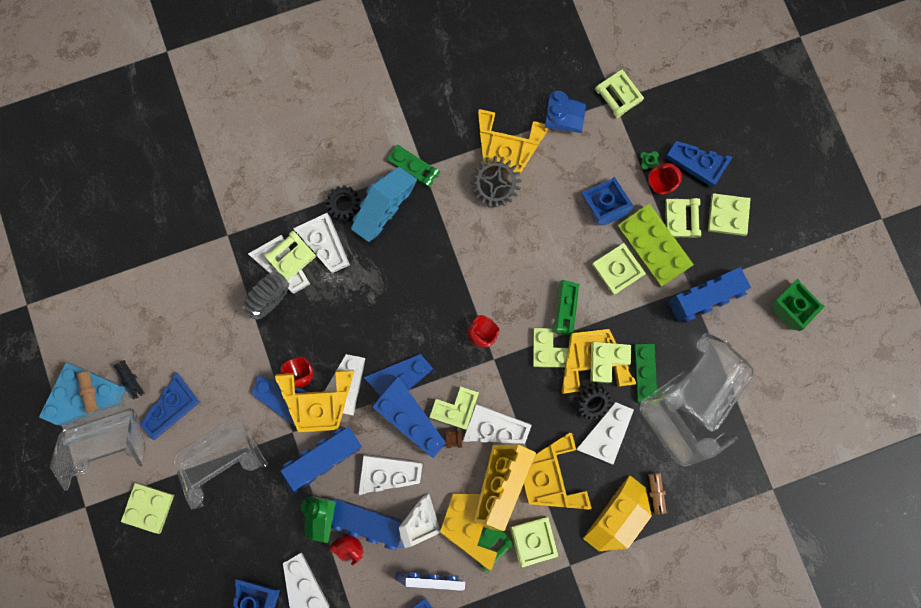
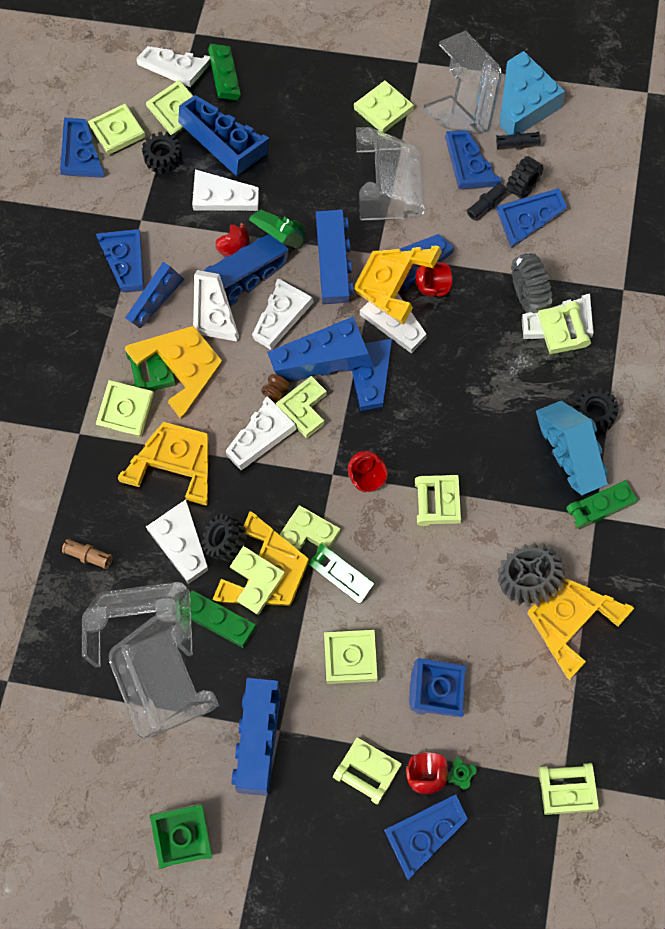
camera: 125 degrees right, 15 degrees down
medium nougat pin [77,371,99,414] -> none
white wing [293,213,350,273] -> none
yellow wedge [474,445,536,531] -> none
blue slope [545,91,586,133] -> none
yellow wedge [582,475,651,551] -> none
lime plate [618,203,694,287] -> none
yellowish green plate [708,194,750,236] -> none
none -> yellowish green plate [415,475,461,526]
none -> black pin [466,182,507,221]
none -> blue wing [496,188,567,248]
none -> black tyre [506,156,544,199]

